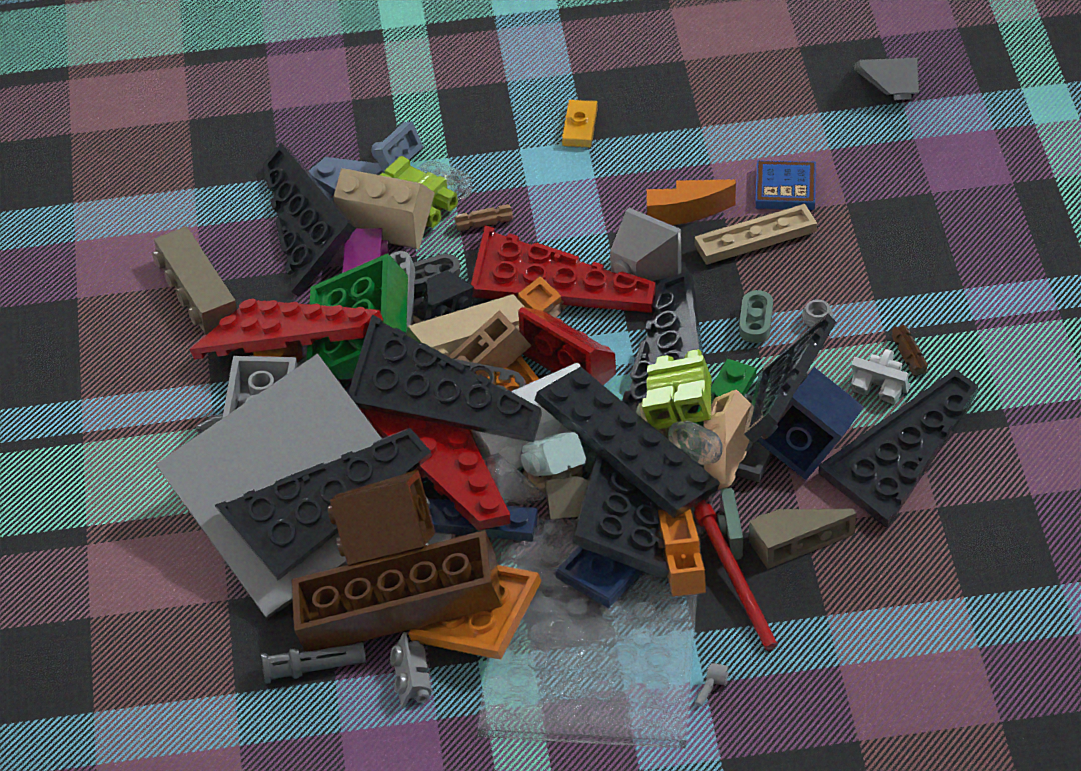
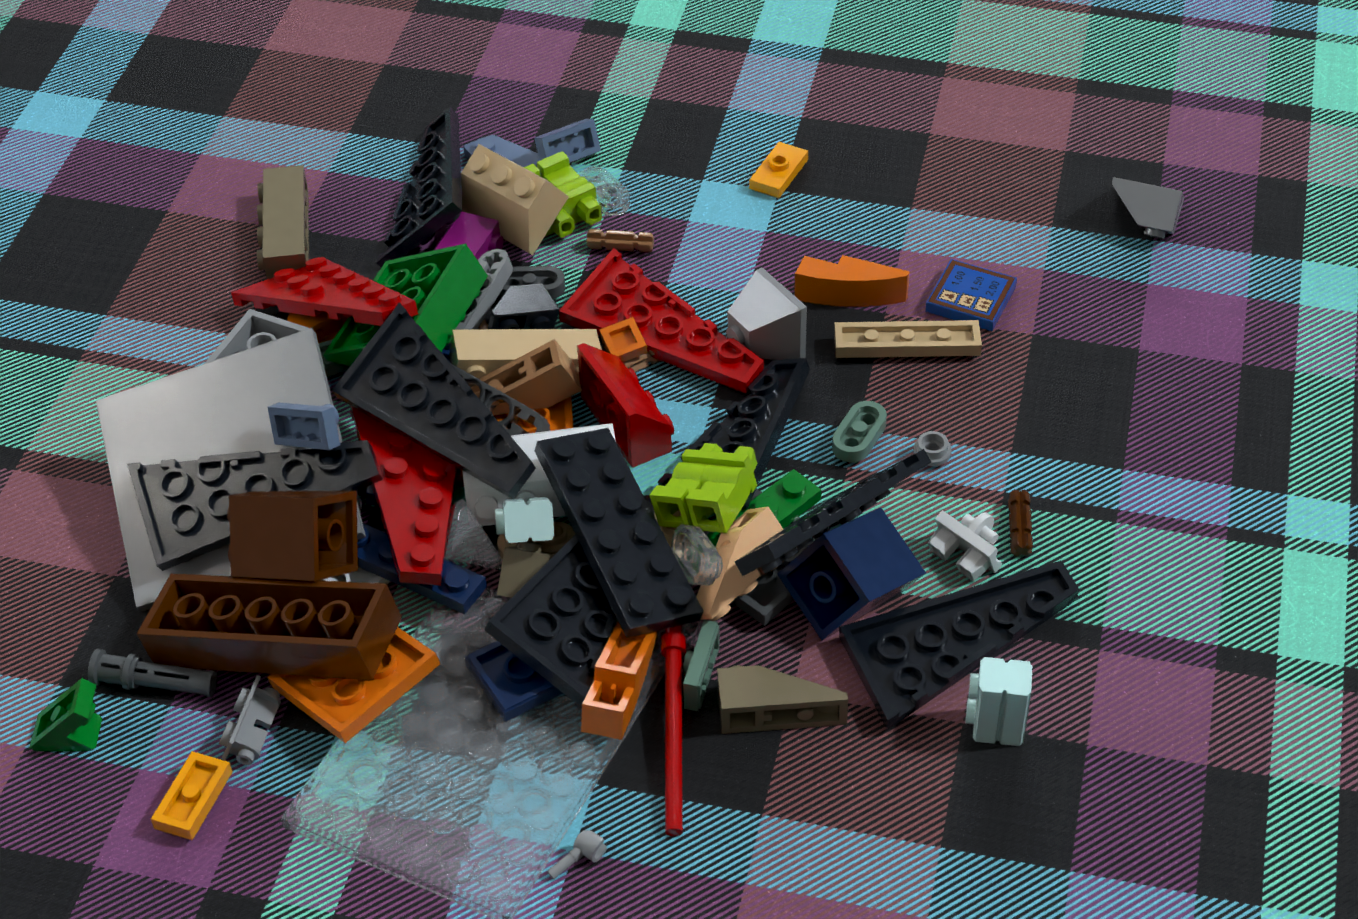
camera: 20 degrees right, 0 degrees up
none -> green slope [29,678,102,751]
none -> light orange plate [151,751,233,840]
none -> sand blue tile [267,402,340,450]
none -> light aqua brick [965,657,1032,746]

